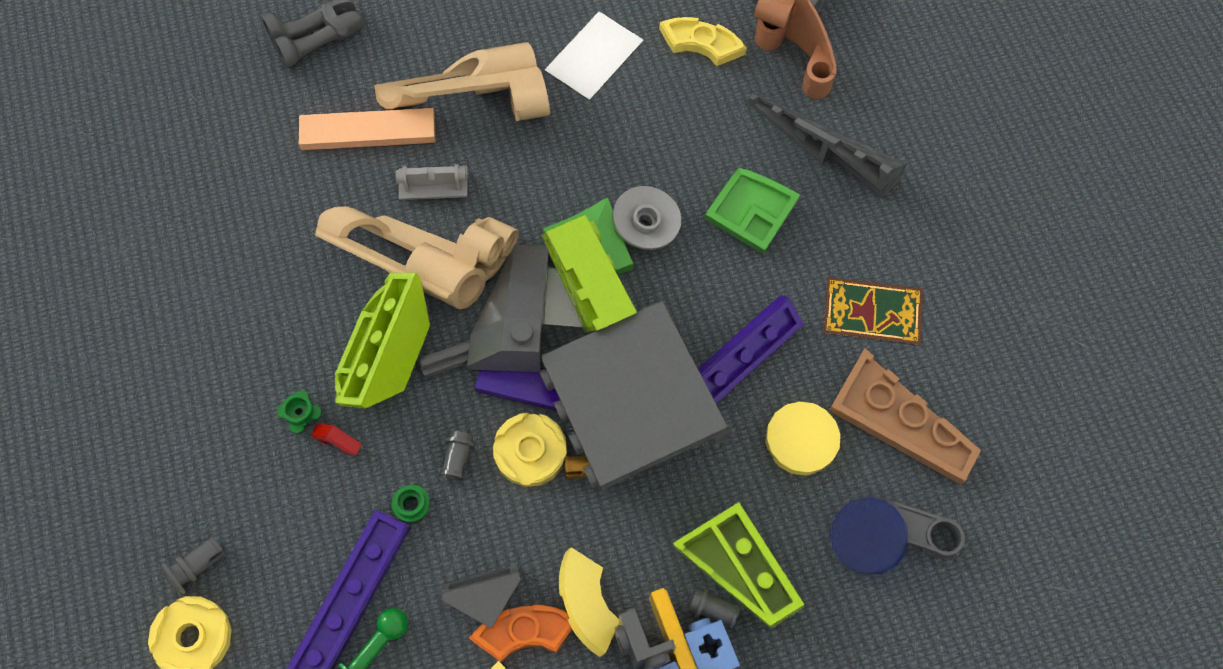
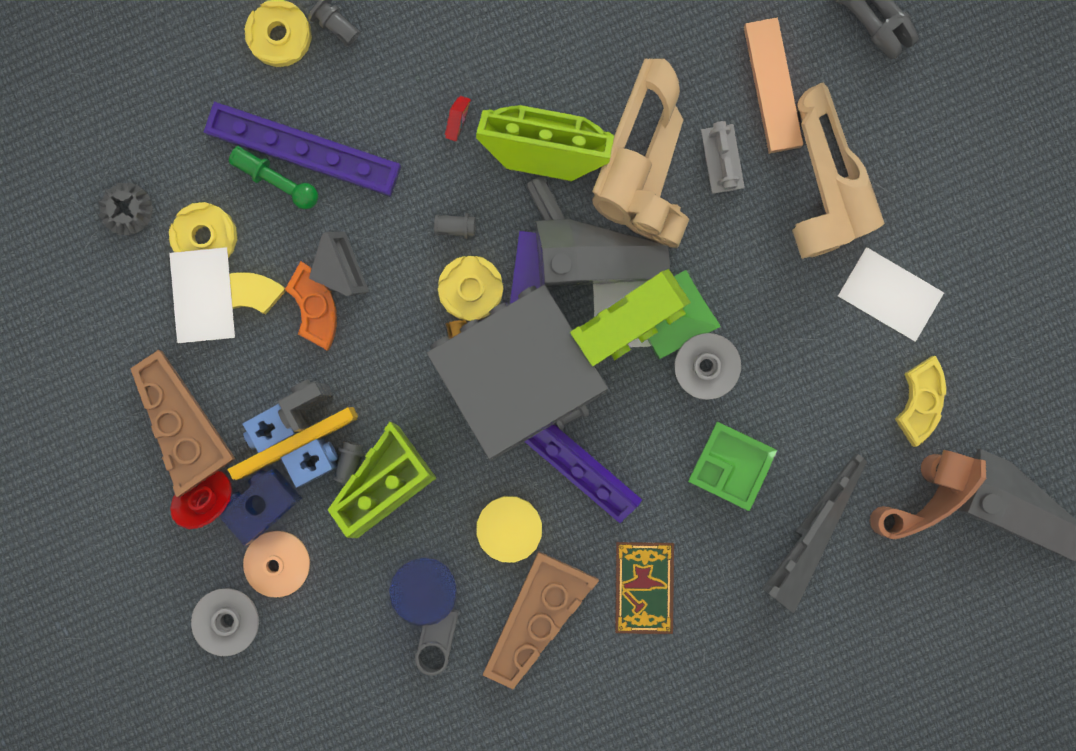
camera: 85 degrees right, 20 degrees up
green plate [277,391,322,434] -> none
green plate [391,485,430,523] -> none
light yellow tile [559,547,619,657] -> none

